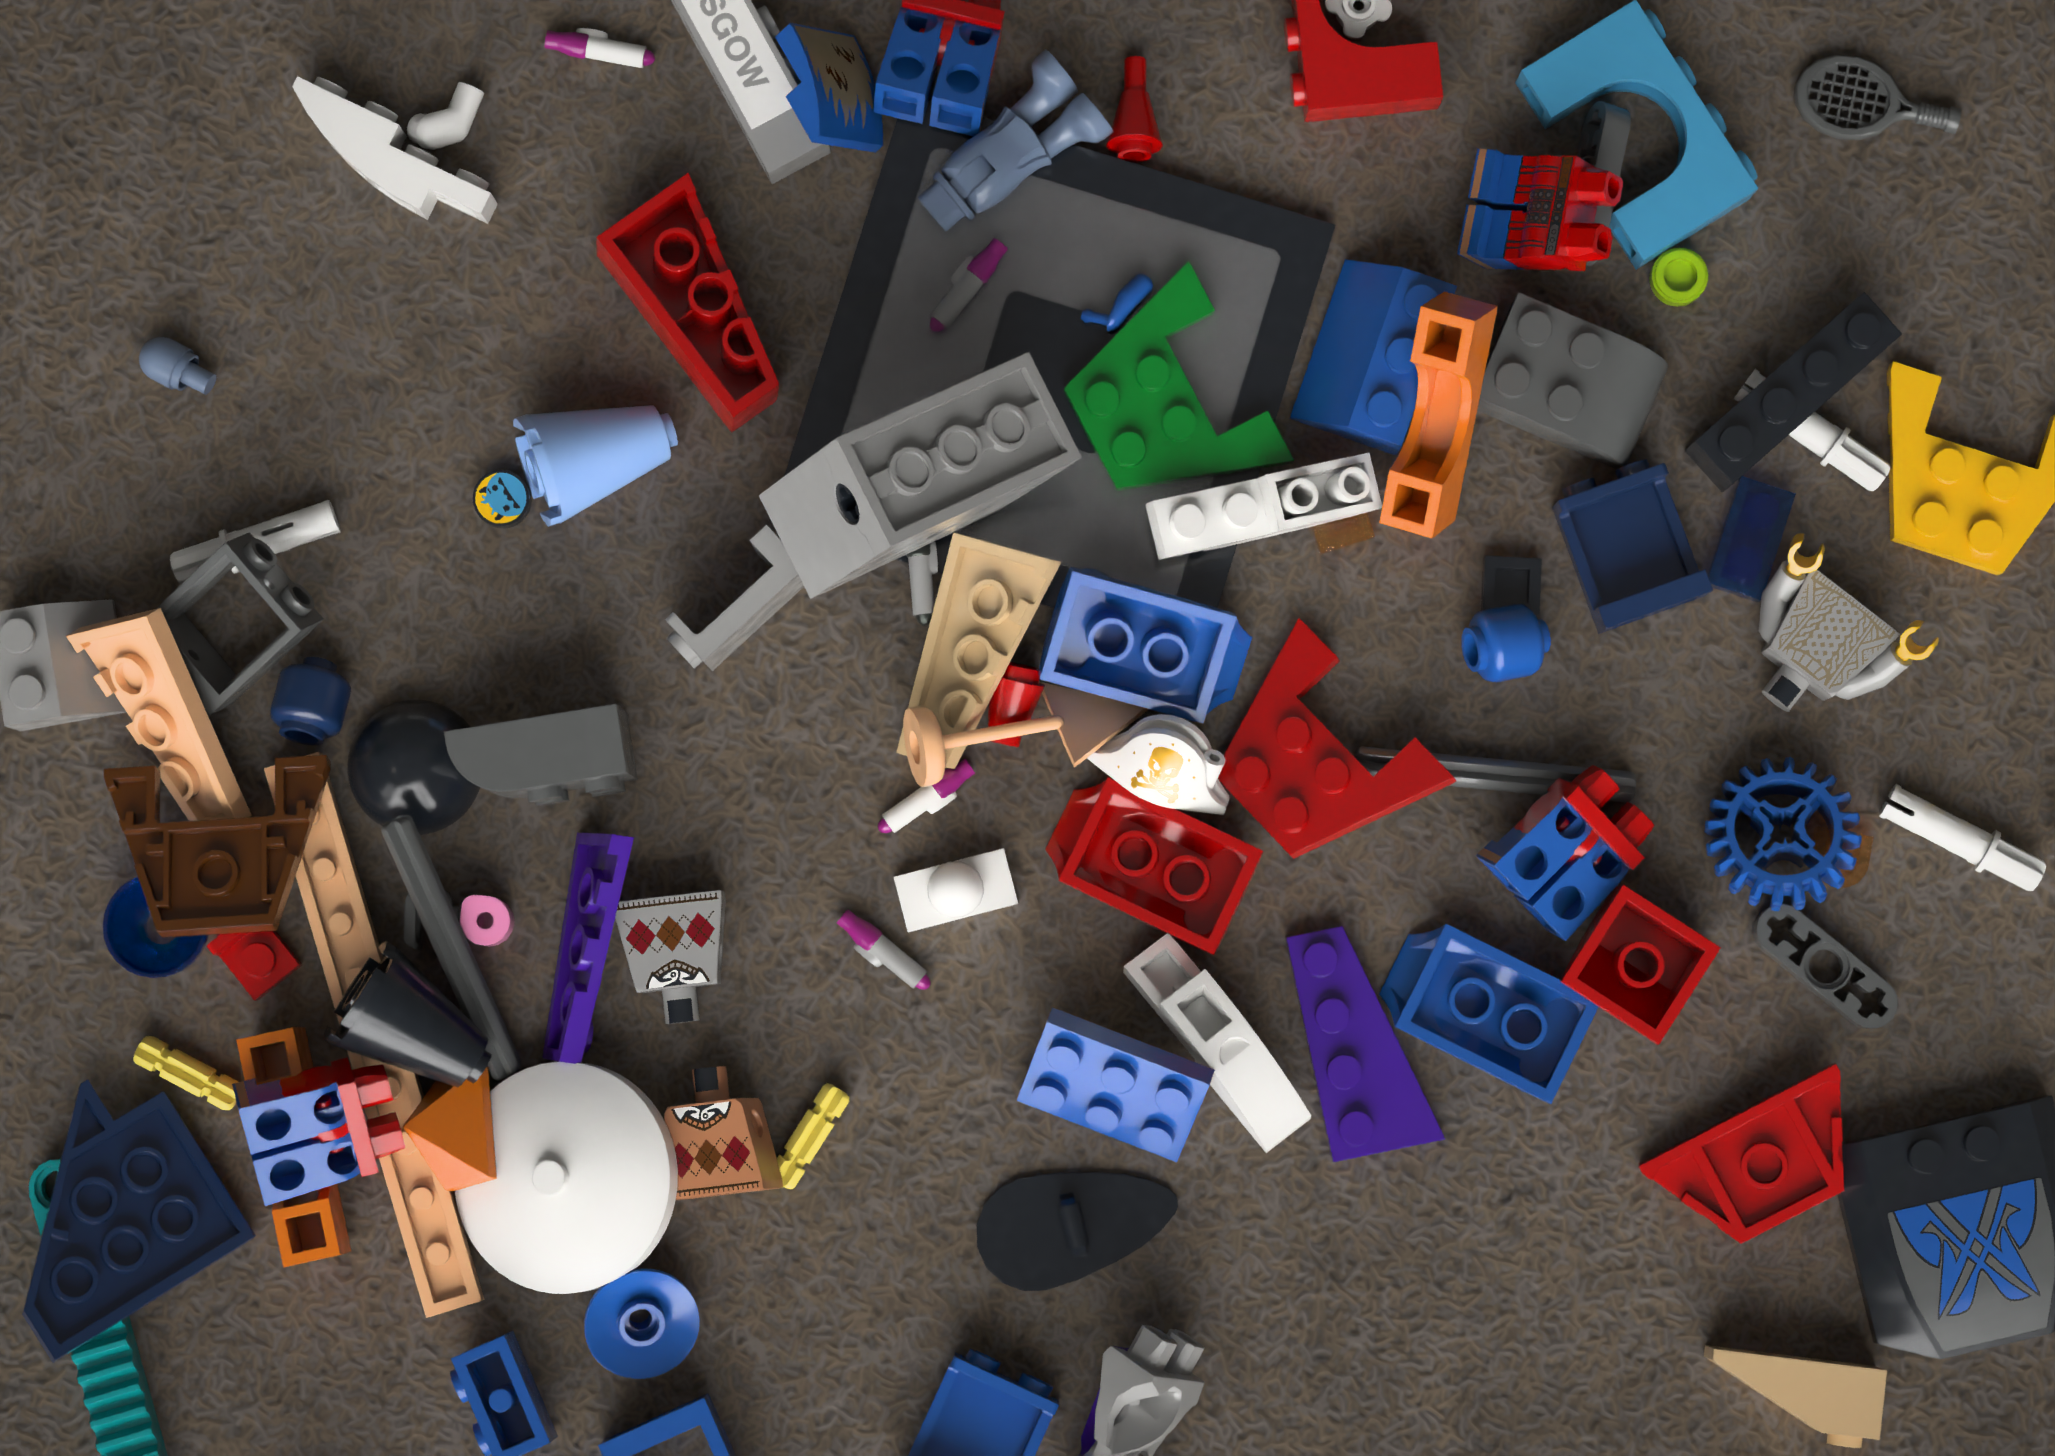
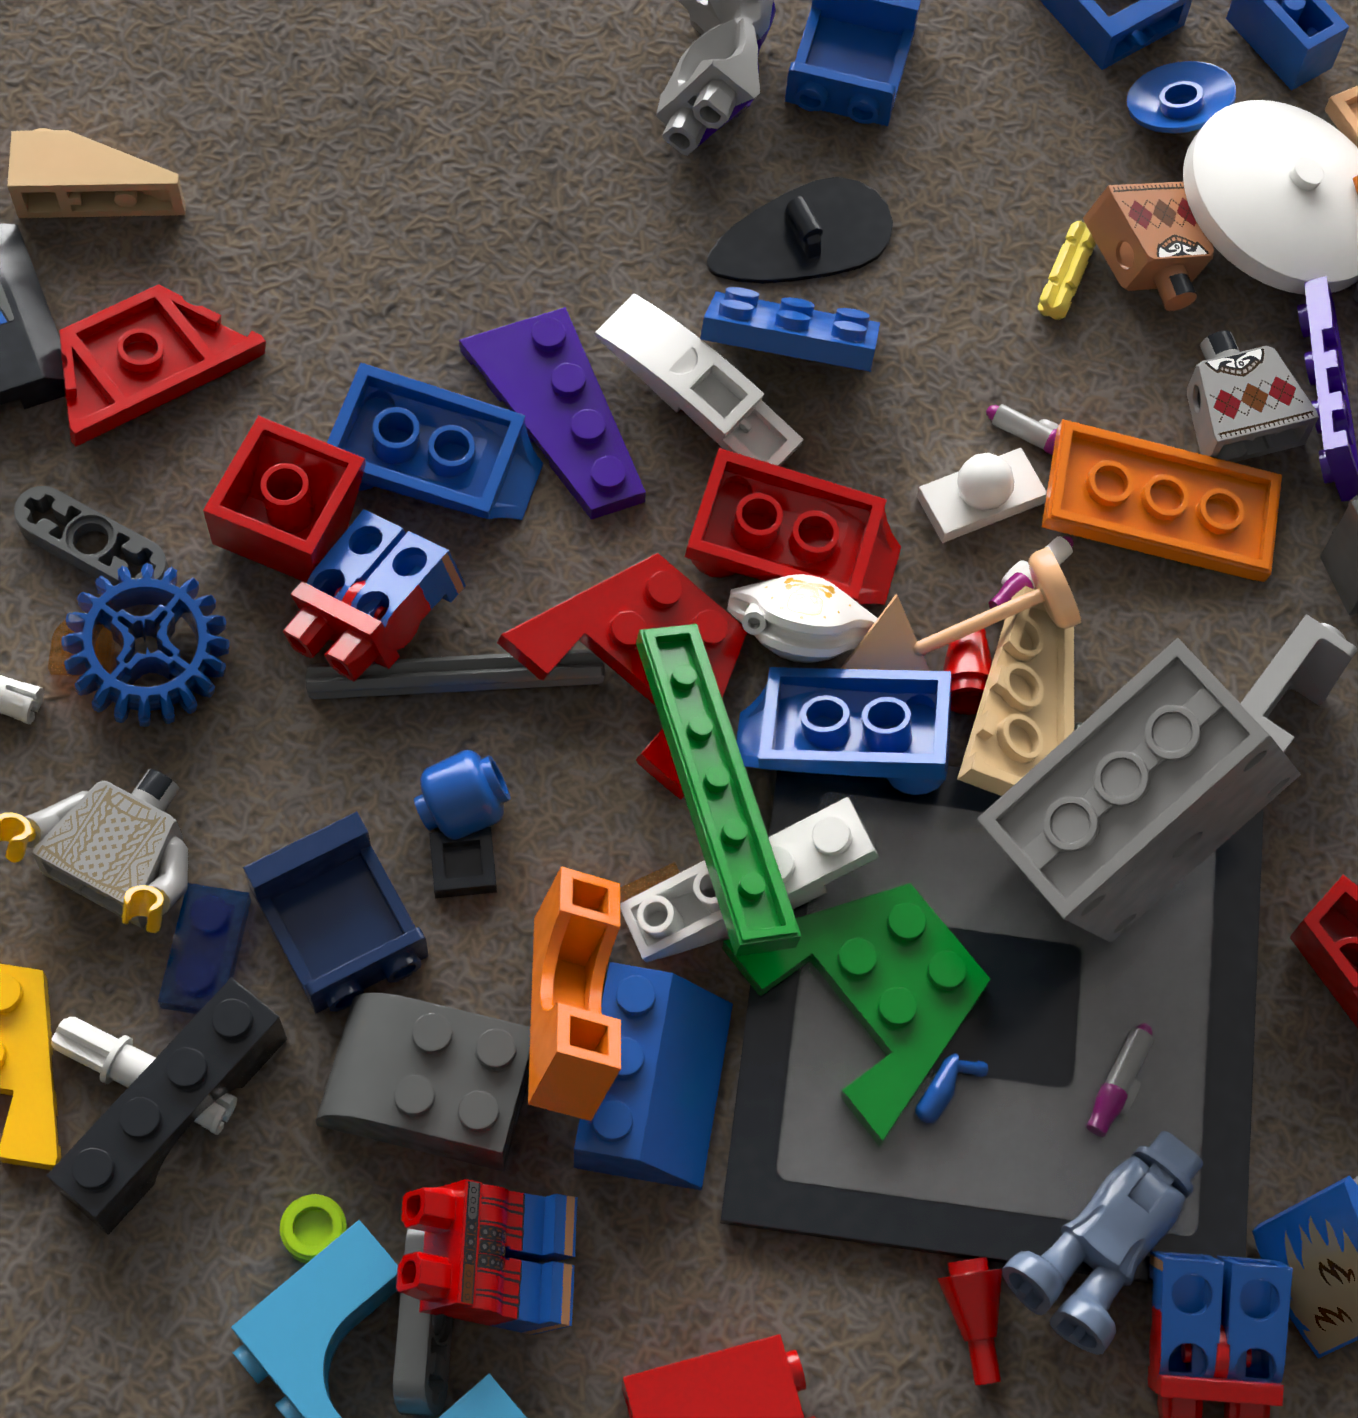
camera: 165 degrees right, 20 degrees down
none -> green tile [636,624,801,956]
none -> orange tile [1042,419,1282,582]

